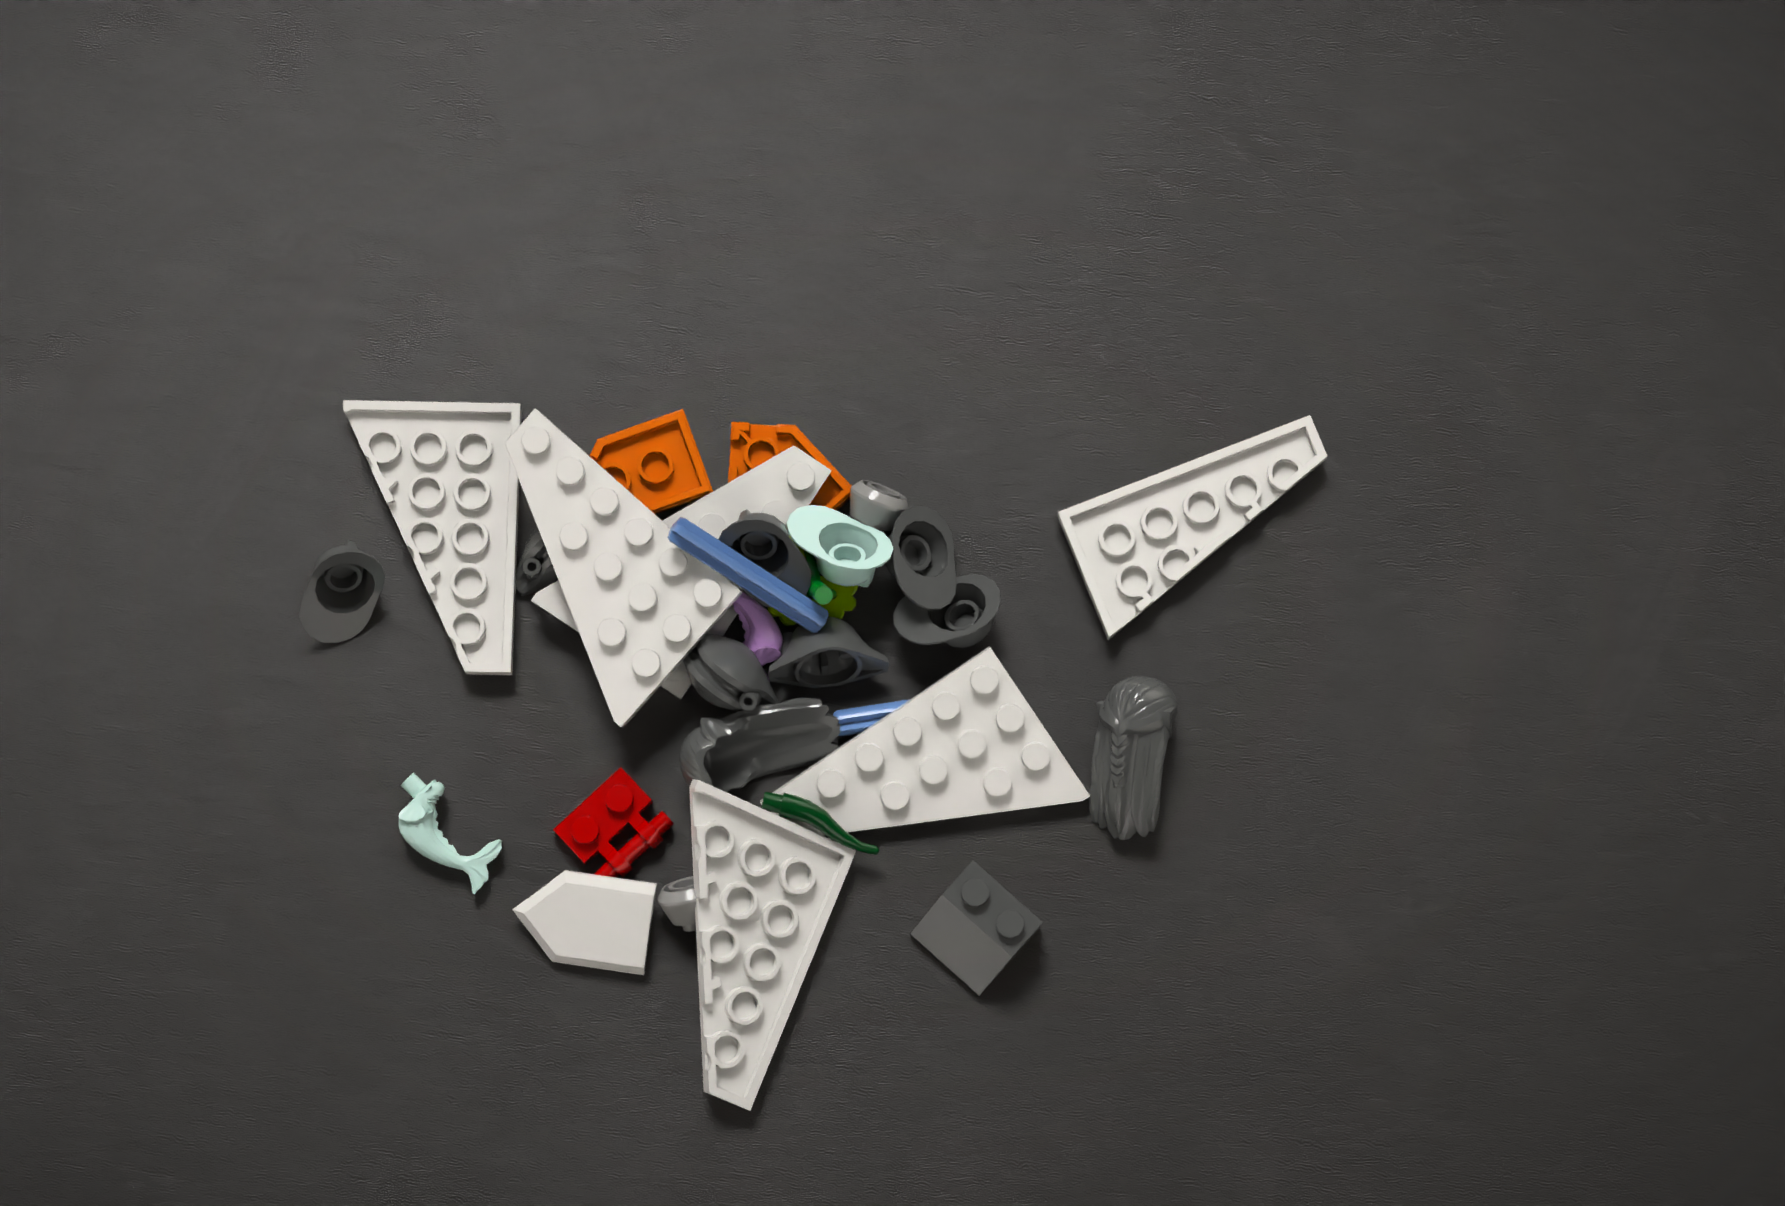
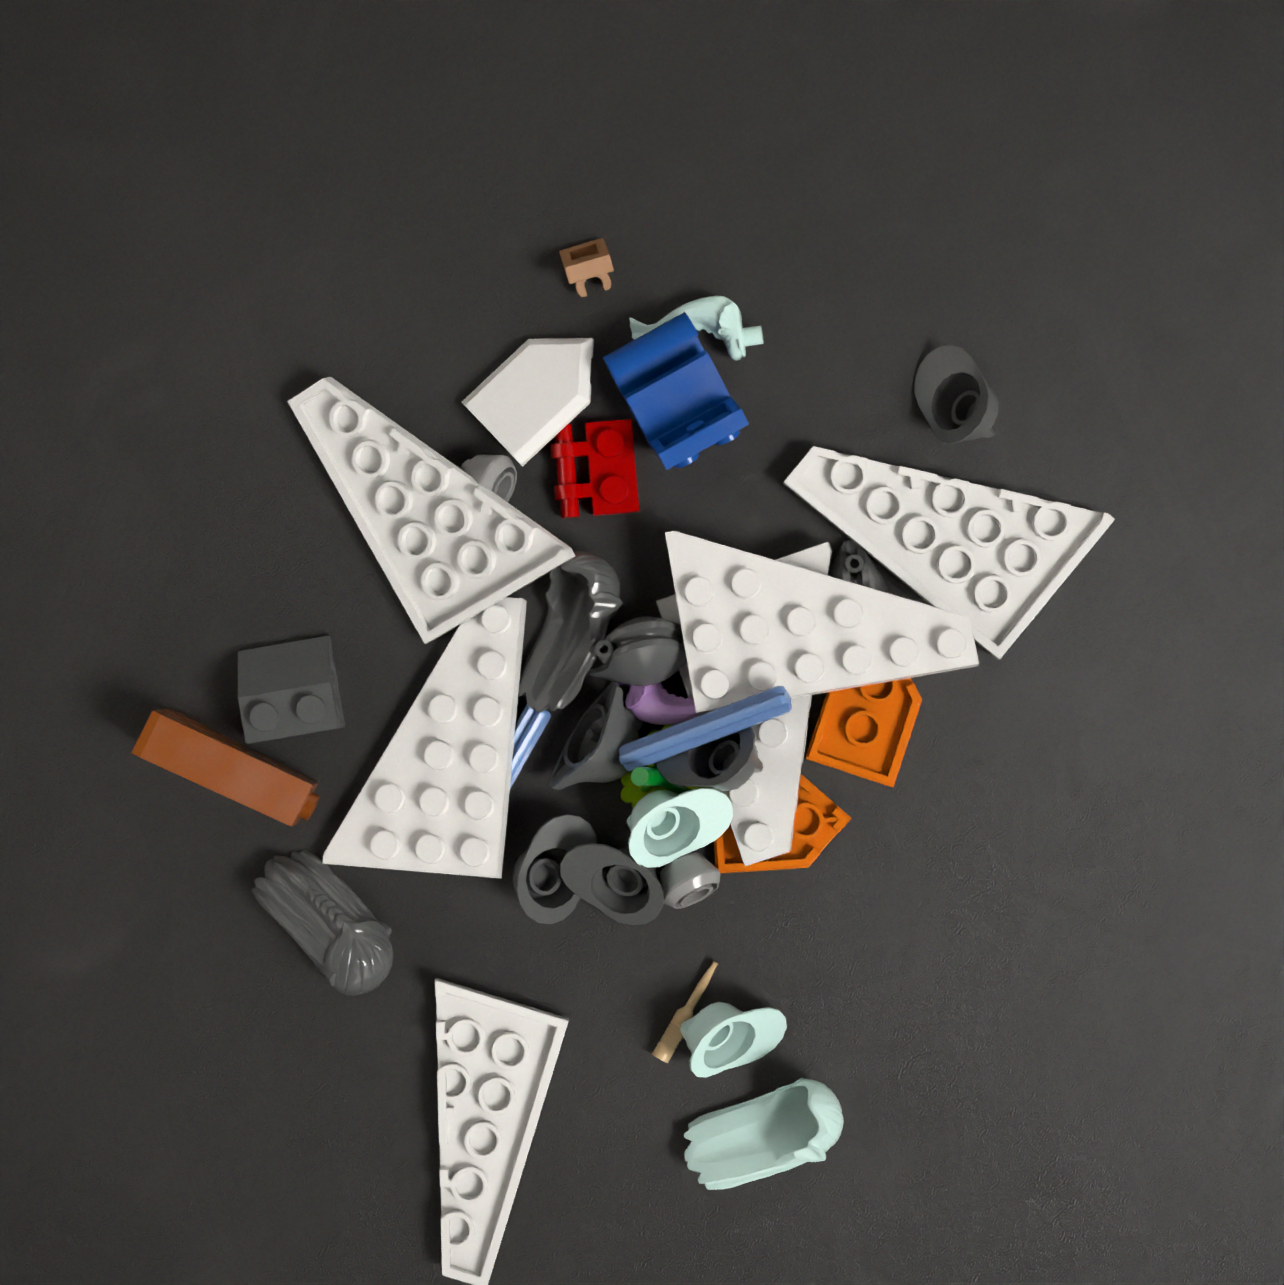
camera: 130 degrees right, 10 degrees up
dark green animal [761,791,879,855] -> none
none -> dark orange slope [131,708,320,827]
none -> medium nougat tile [559,238,614,297]
none -> blue piece [603,312,749,470]
none -> tan piece [652,961,718,1063]
none -> light aqua piece [680,1002,787,1078]
none -> light aqua hair [684,1078,844,1190]

